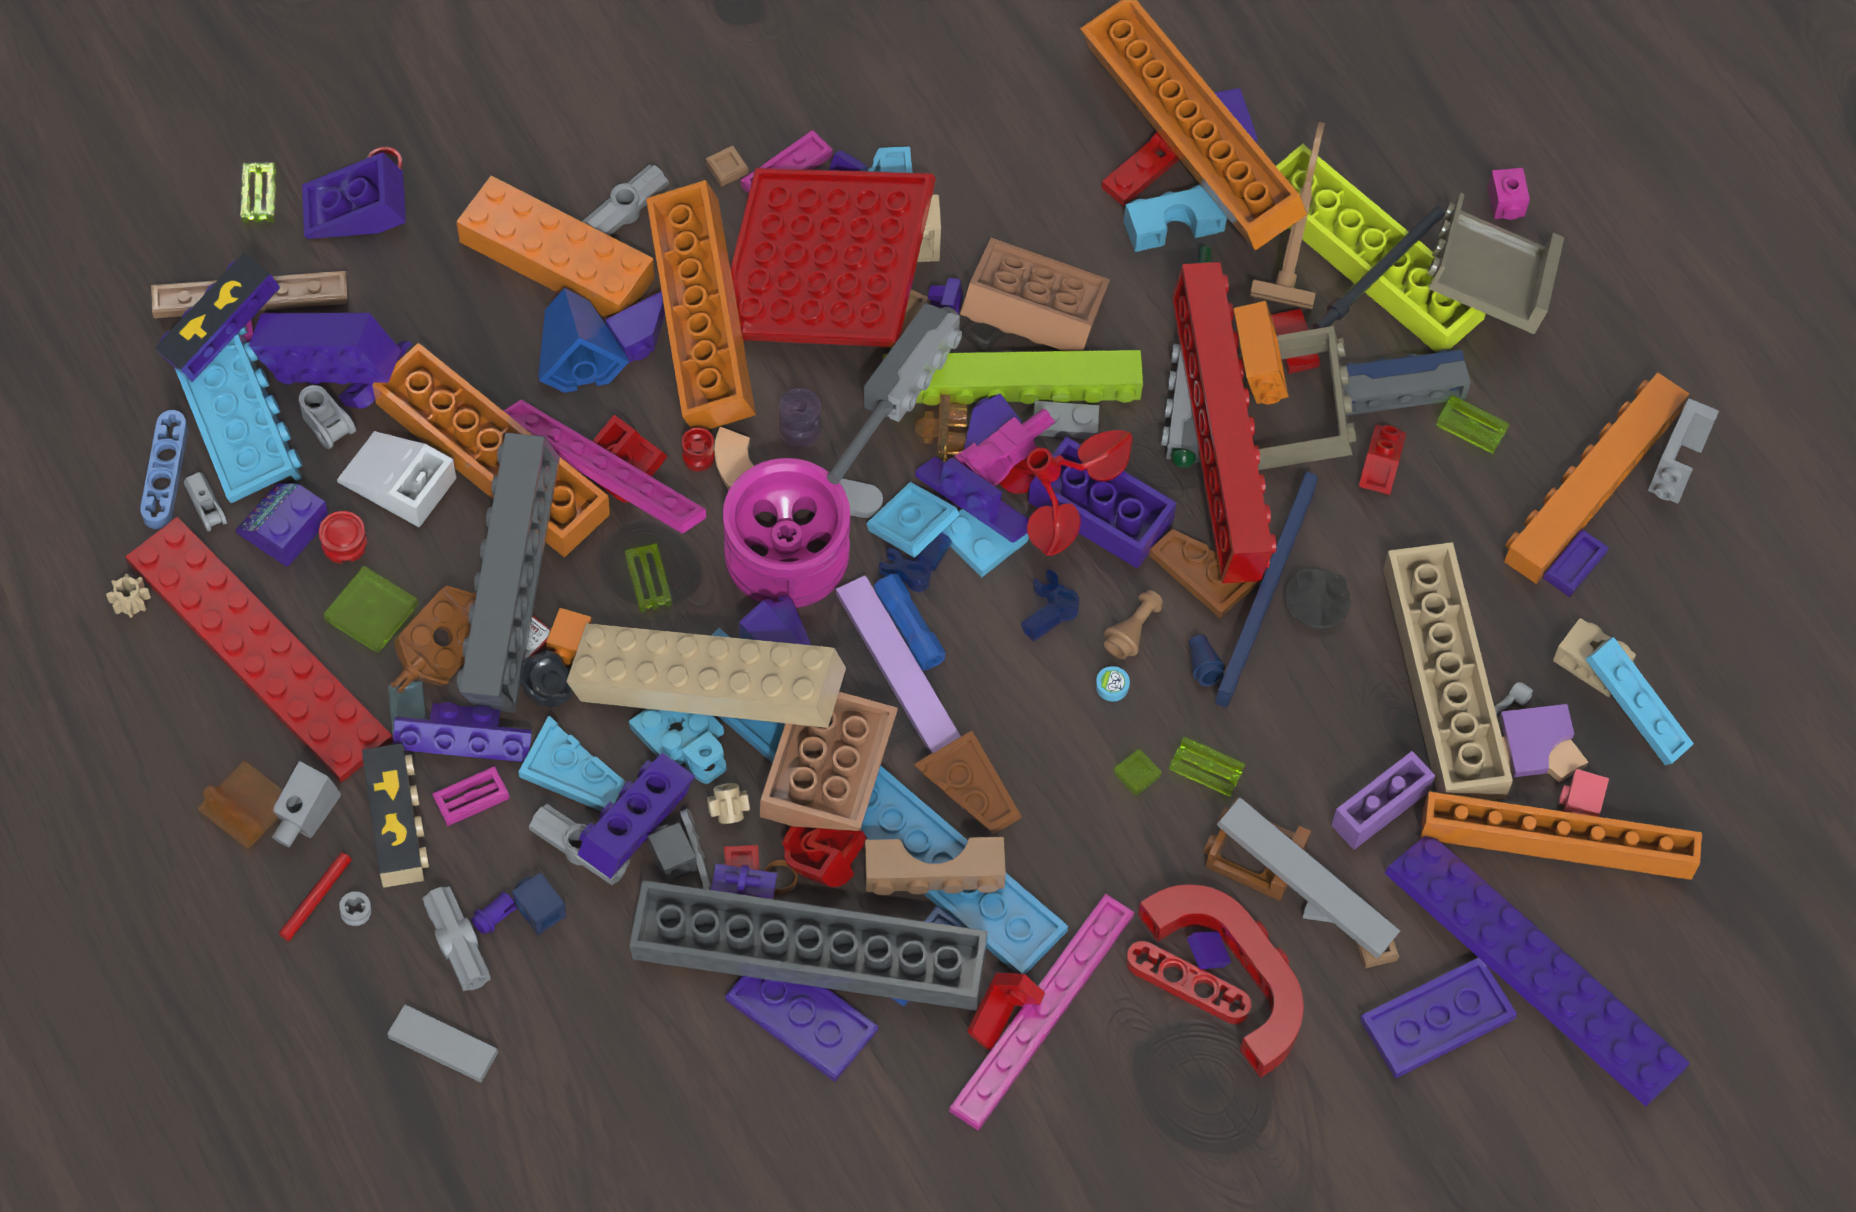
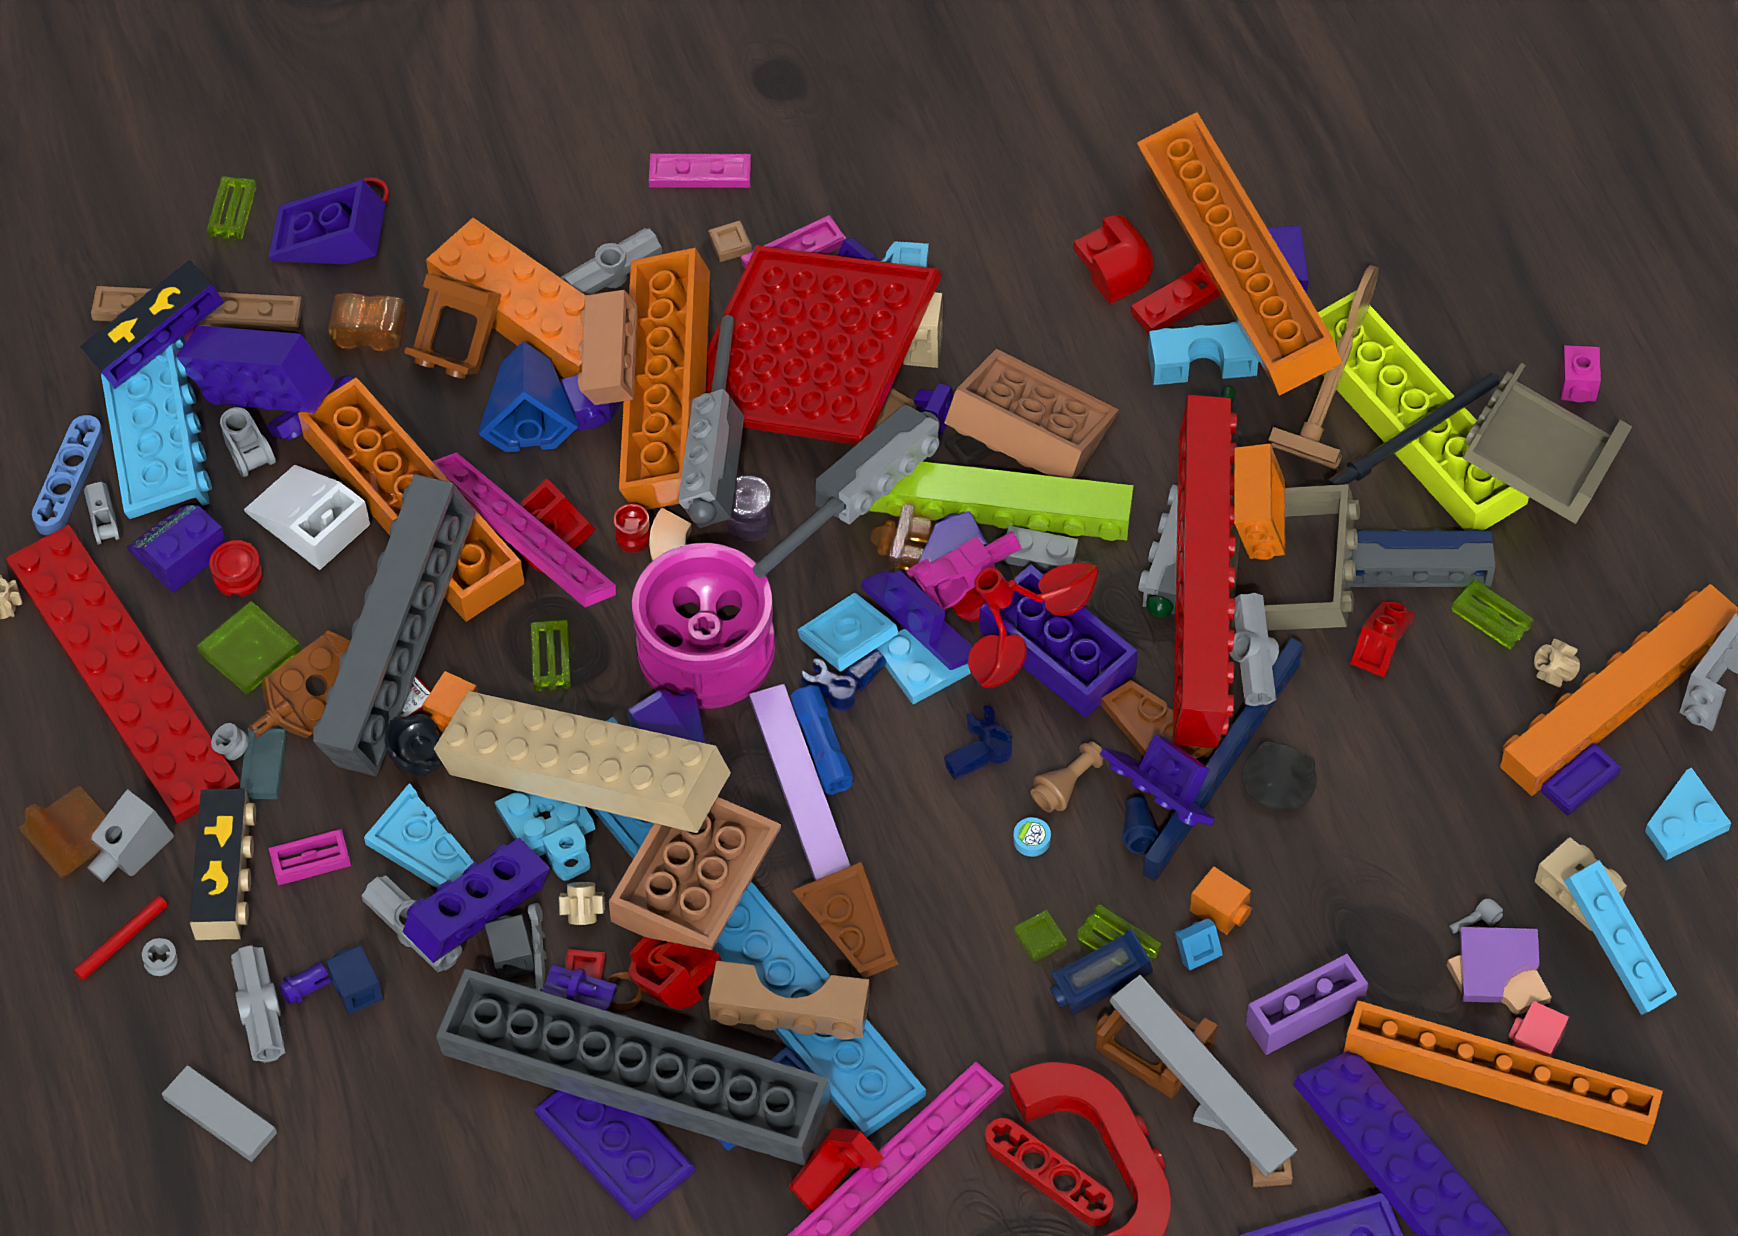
camera: 15 degrees right, 5 degrees down
dark purple bracket [393,702,532,762] -> none
light grey tile [839,479,883,518] -> none
dark purple tile [1187,932,1231,969] -> none
red tile [1271,309,1320,374] -> none
tan brick [1383,542,1513,800] -> none
none -> light grey bush [211,723,249,761]
none -> clear orange brick [328,293,407,351]
none -> dark orange window [404,273,501,379]
none -> nougat brick [578,290,638,405]
none -> dark pink tile [649,154,751,188]
none -> piece [678,315,744,528]
none -> dark blue window [1050,929,1153,1016]
none -> red brick [1073,215,1154,304]
none -> dark purple bracket [1100,734,1215,826]
none -> dark azure tile [1175,918,1223,971]
none -> orange brick [1190,866,1252,935]
none -> light grey piece [1229,593,1279,706]
none -> tan gear [1534,639,1580,687]
none -> medium azure wing [1645,768,1731,861]

